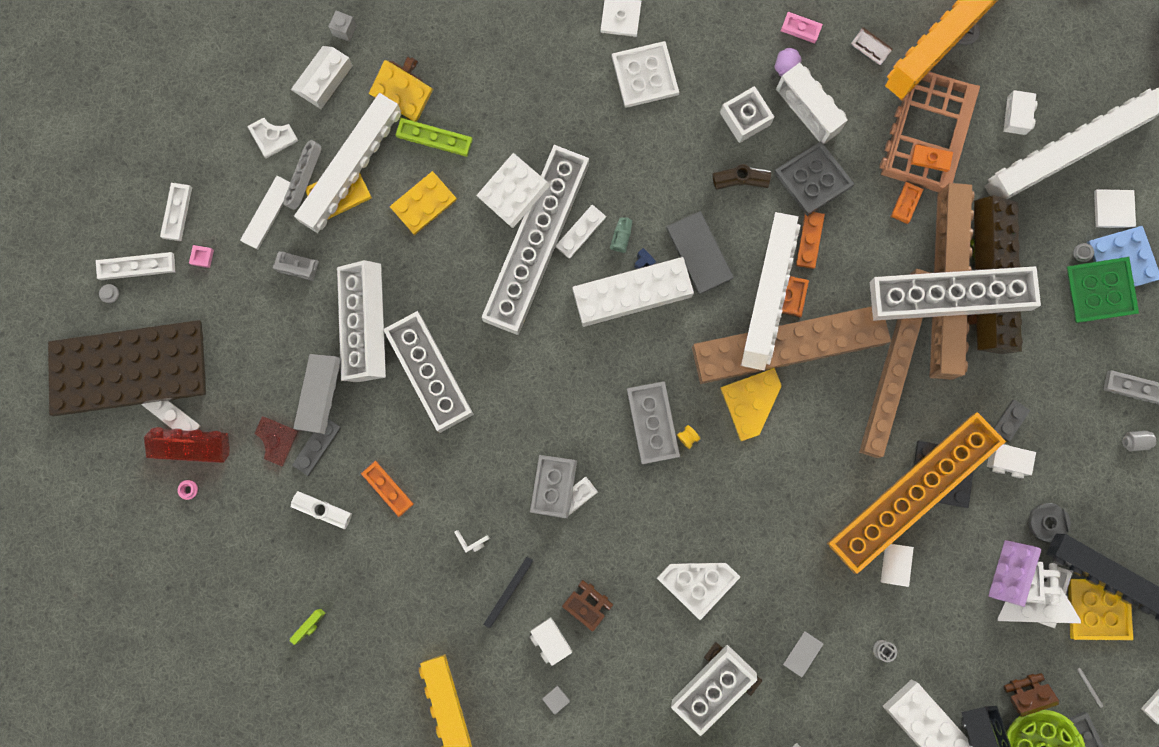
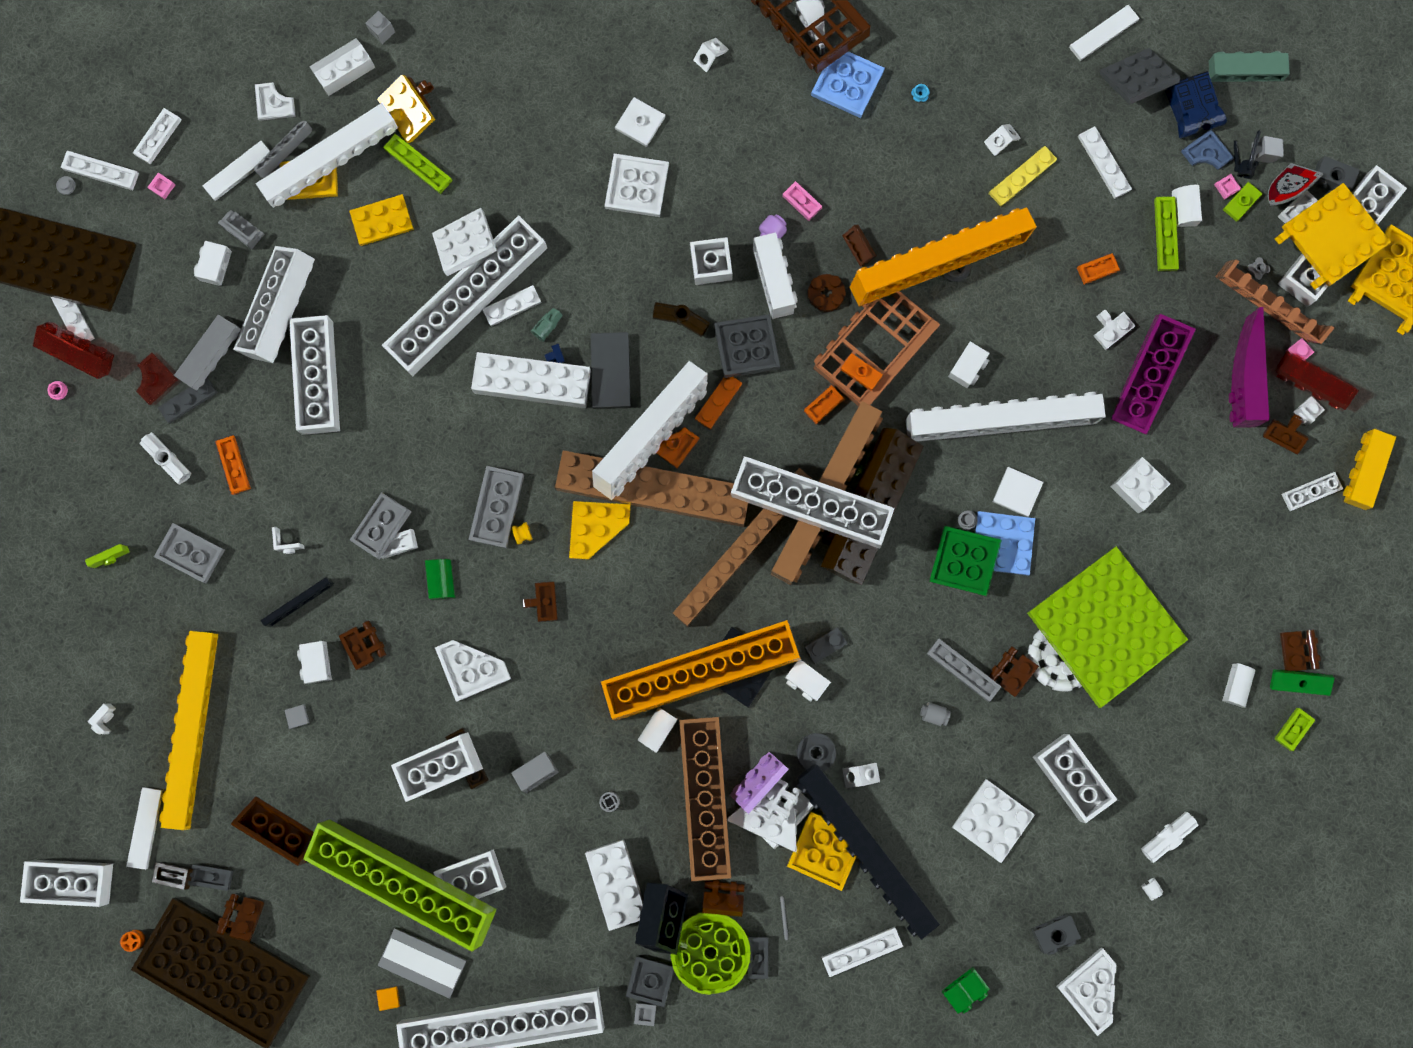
camera: 25 degrees right, 0 degrees up
none -> light grey plate [154,523,225,583]
none -> white brick [194,241,232,286]
none -> green brick [425,559,455,600]
none -> reddish brown plate [523,582,558,622]
none -> medium nougat brick [679,717,731,881]
none -> reddish brown plate [808,274,846,312]
none -> white bracket [842,763,880,788]
none -> white plate [1094,310,1135,350]

